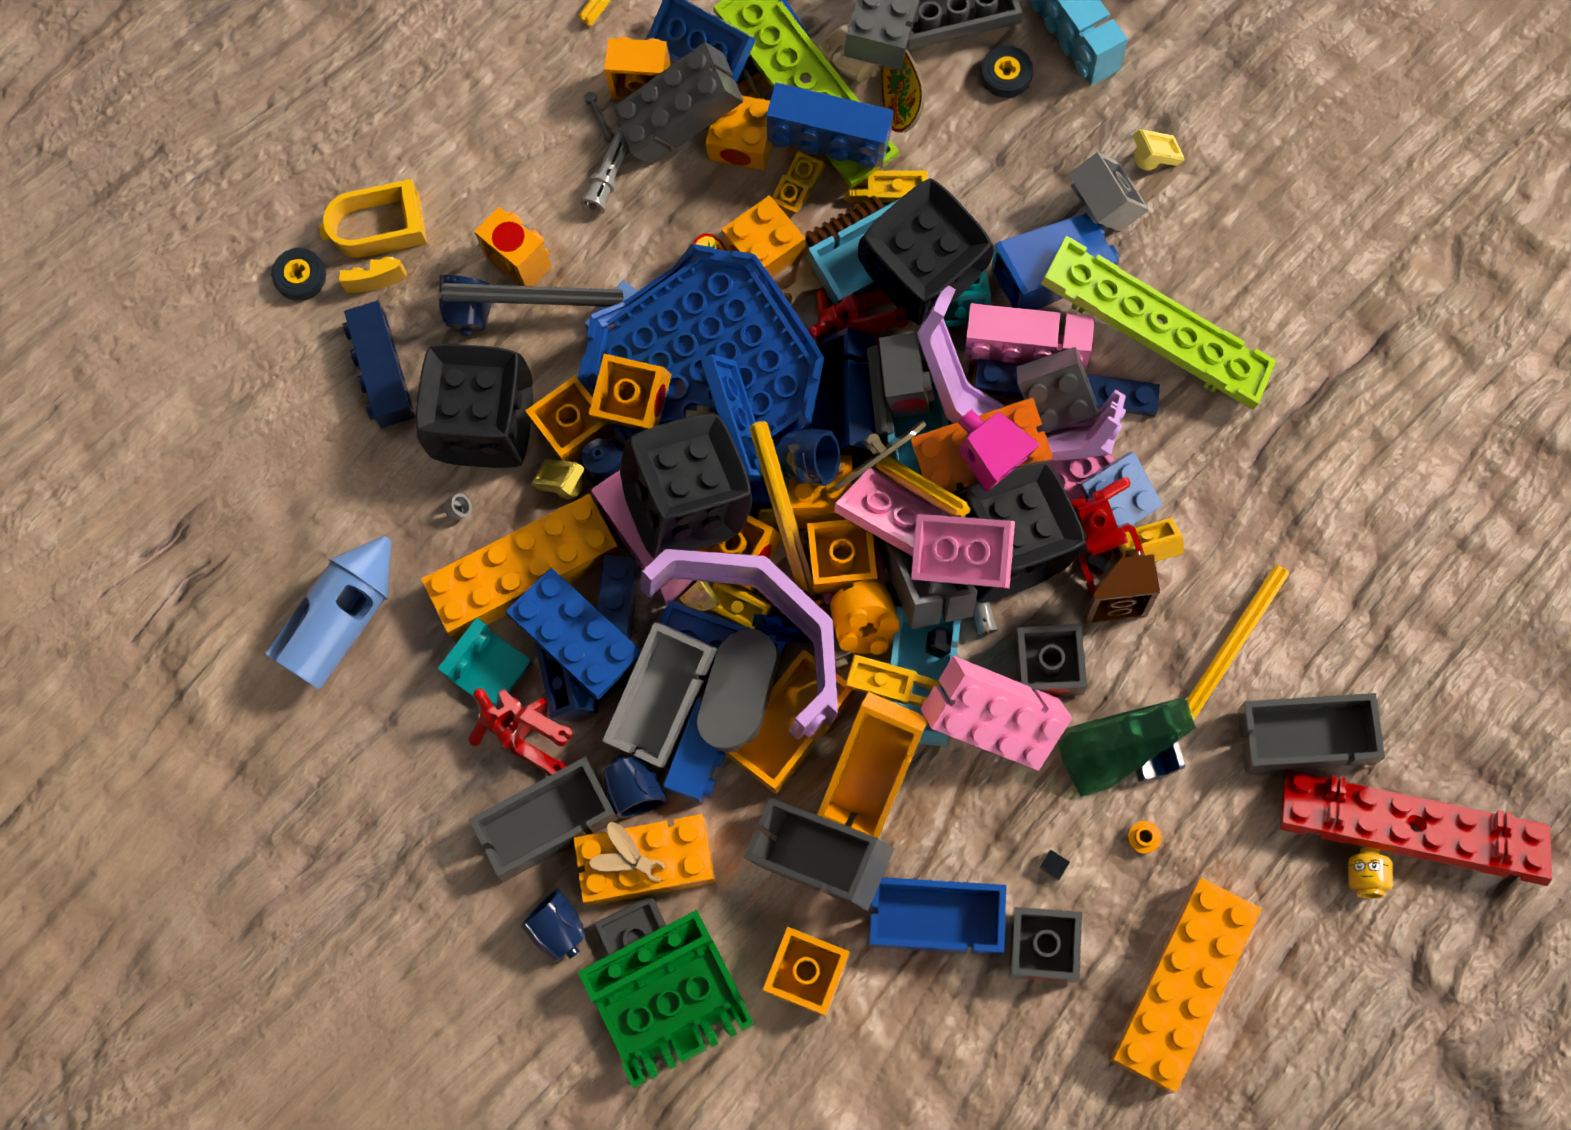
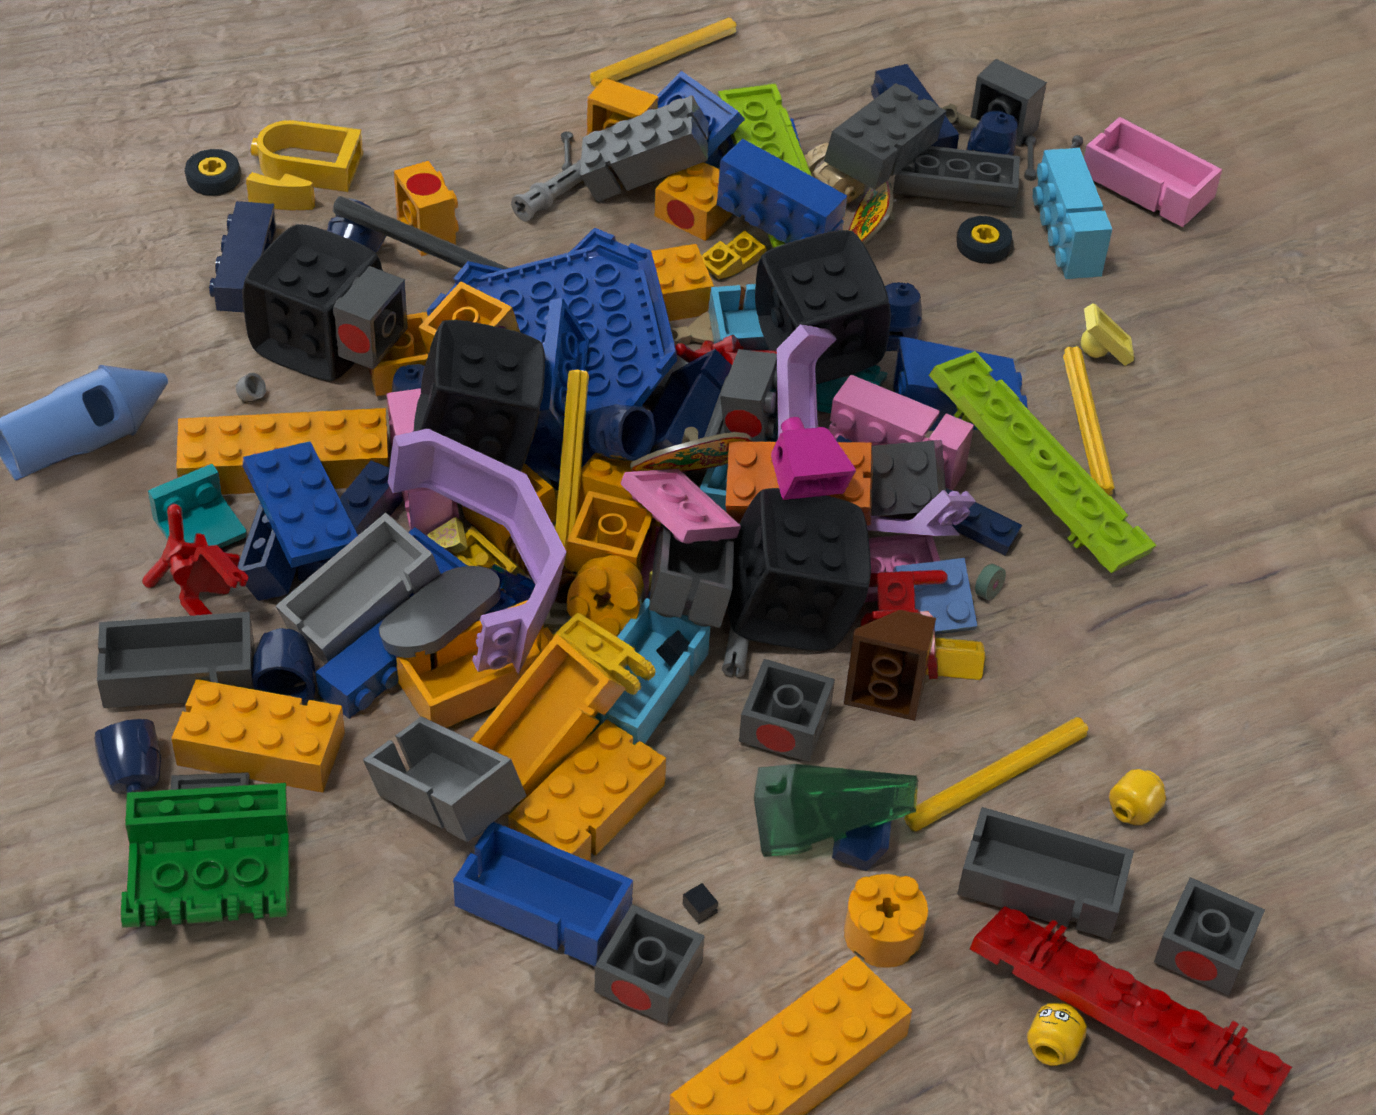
camera: 10 degrees right, 25 degrees down
light yellow tile [531,459,585,499] -> none
tan piece [589,822,667,882] -> none
light orange brick [763,927,850,1017] -> none
yellow axle [876,456,970,517] -> none
bright pink plate [911,514,1015,588] -> none
bright pink piece [921,656,1072,771] -> none
light grey brick [1069,152,1149,232] -> none
light orange plate [1128,821,1161,854] -> none
none -> dark grey brick [333,266,408,370]
none -> light orange piece [508,719,666,862]
none -> light orange brick [844,874,928,968]
none -> dark blue helmet [885,282,922,351]
none -> sand green tile [975,563,1006,601]
none -> yellow axle [1063,346,1115,496]
none -> yellow head [1109,769,1166,826]
none -> dark grey brick [1154,877,1265,995]

